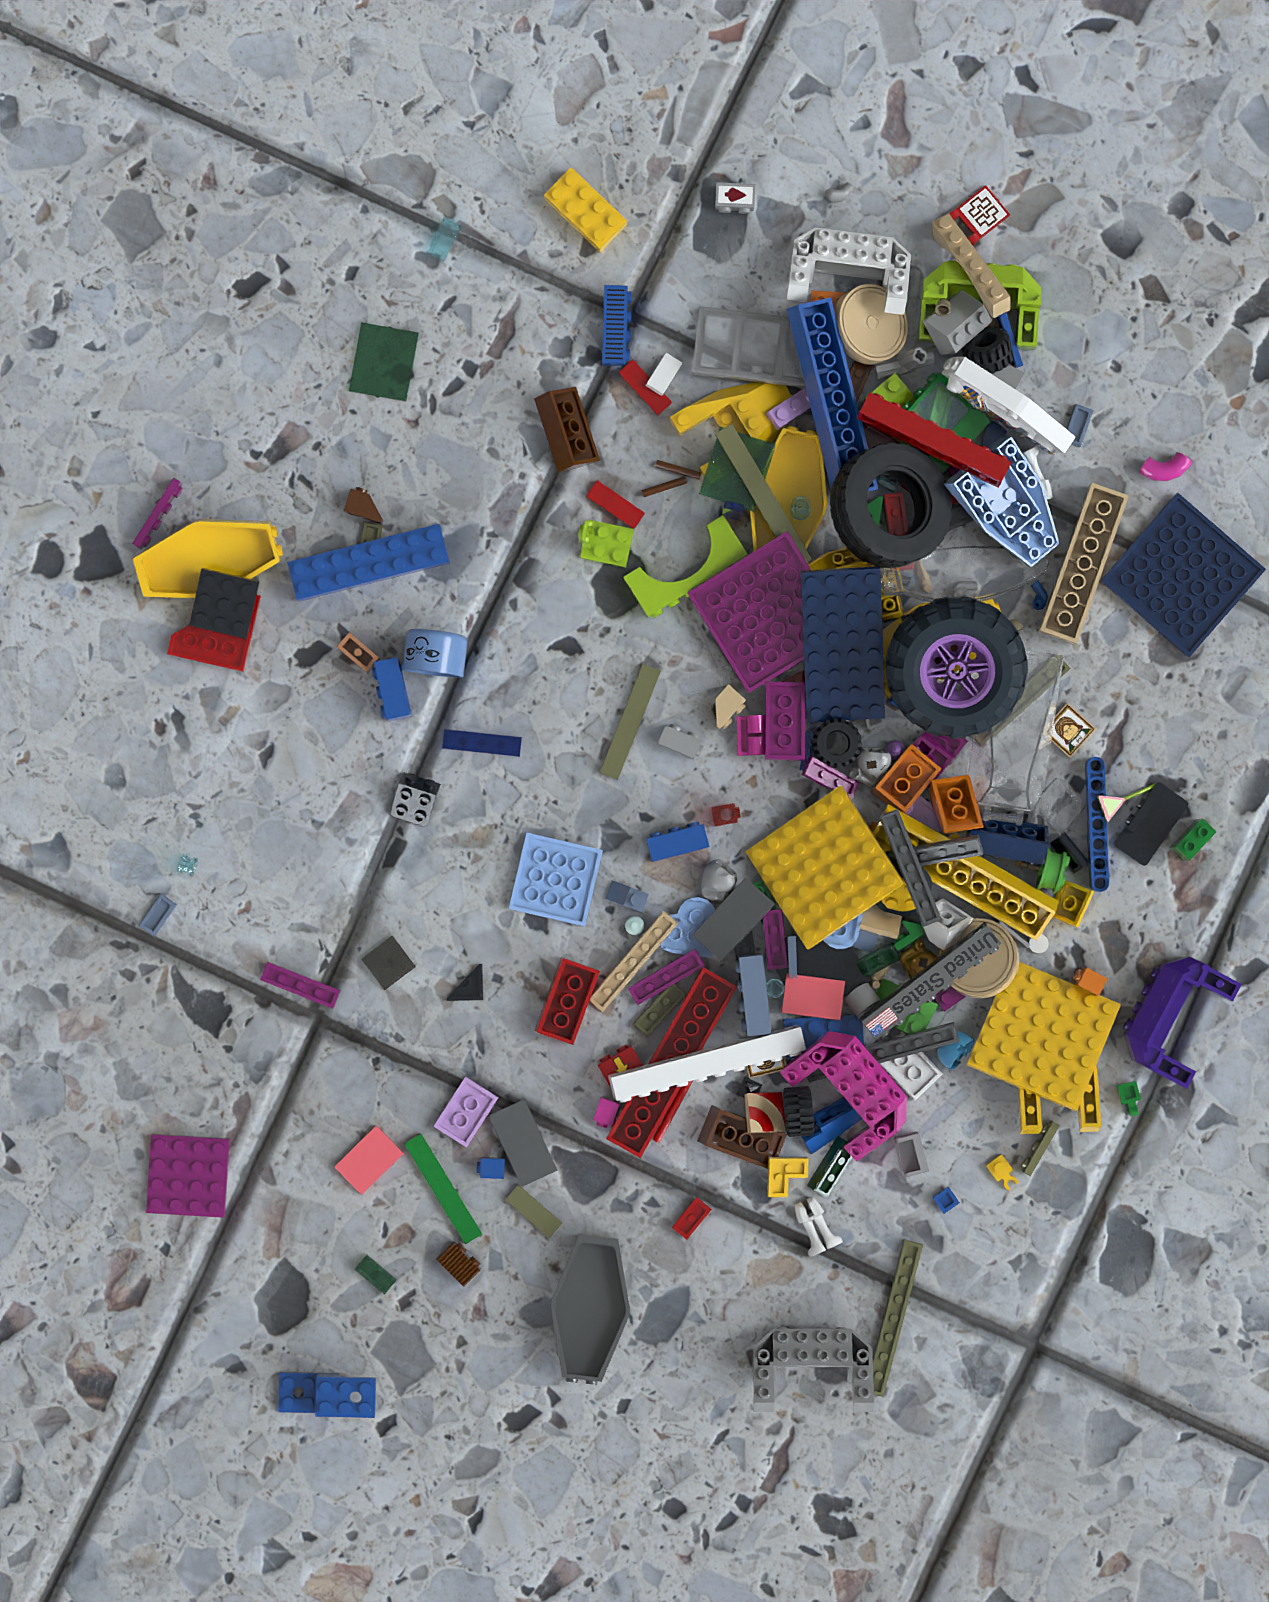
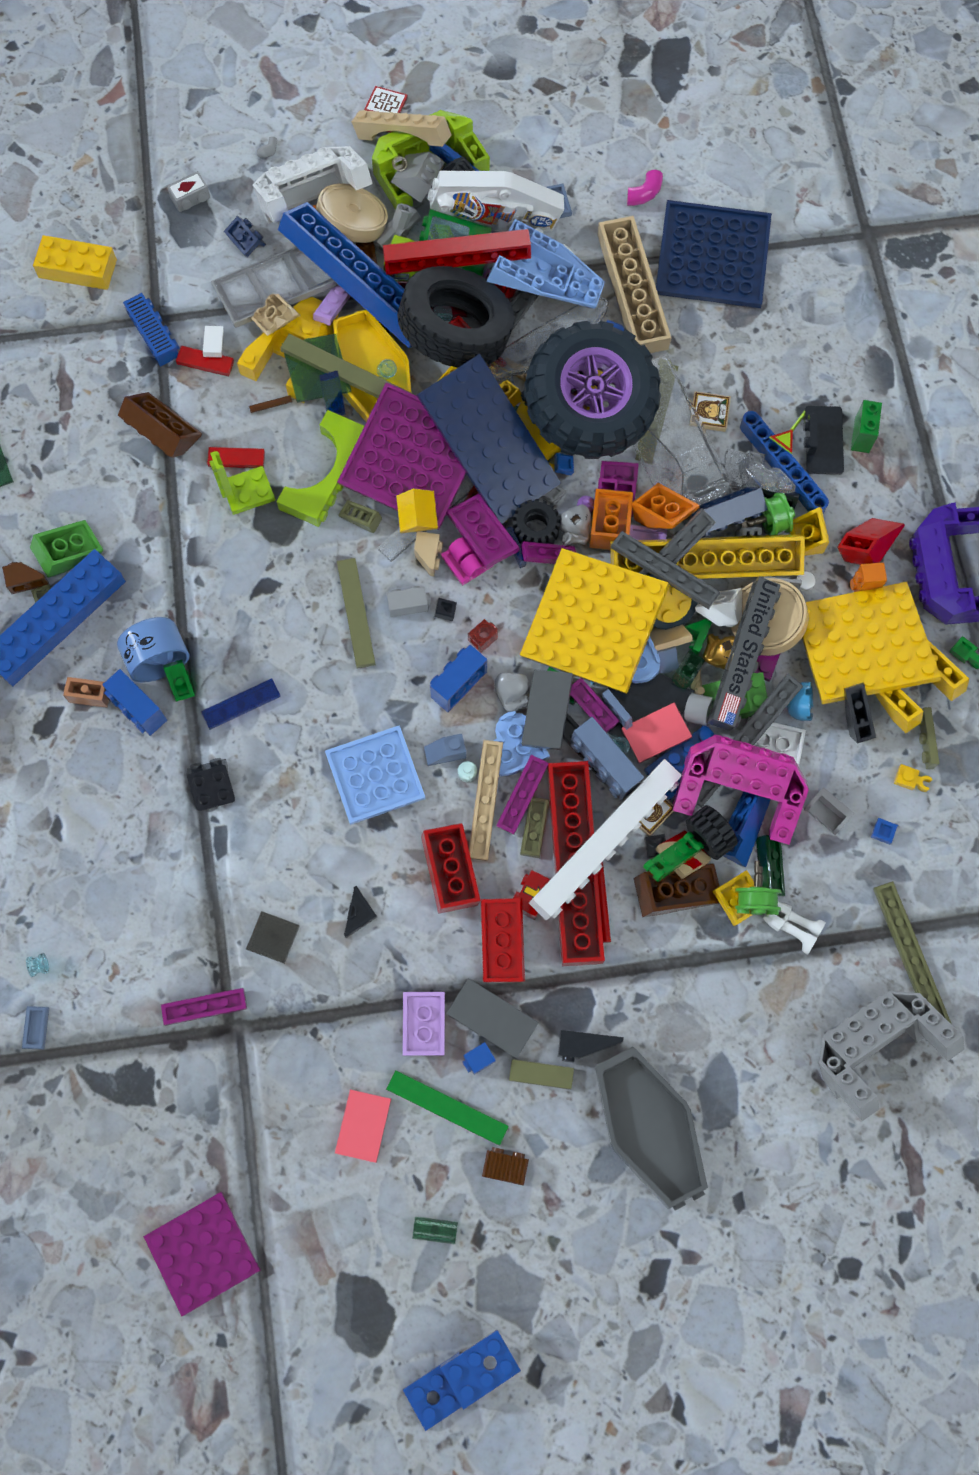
camera: 35 degrees left, 15 degrees down
dark pink brick [593,1097,620,1128] -> none
reddish brown piece [641,476,687,497] -> none
red plate [672,1196,712,1240] -> none
none -> bright green slope [30,520,103,578]
none -> green slope [163,659,195,702]
none -> dark blue bracket [223,216,266,257]
none -> tan slope [251,294,300,336]
none -> olive slope [339,500,382,533]
none -> yellow slope [396,488,438,533]
none -> black tile [434,598,457,621]
none -> red plate [481,898,525,982]
none -> black slope [558,1030,624,1063]
none -> green plate [643,832,704,882]
none -> dark grey tile [735,527,762,537]
none -> bright green wheel [735,861,781,915]
none -> clear slope [746,464,796,493]
none -> red slope [837,518,905,565]
none -> black slope [844,683,876,744]

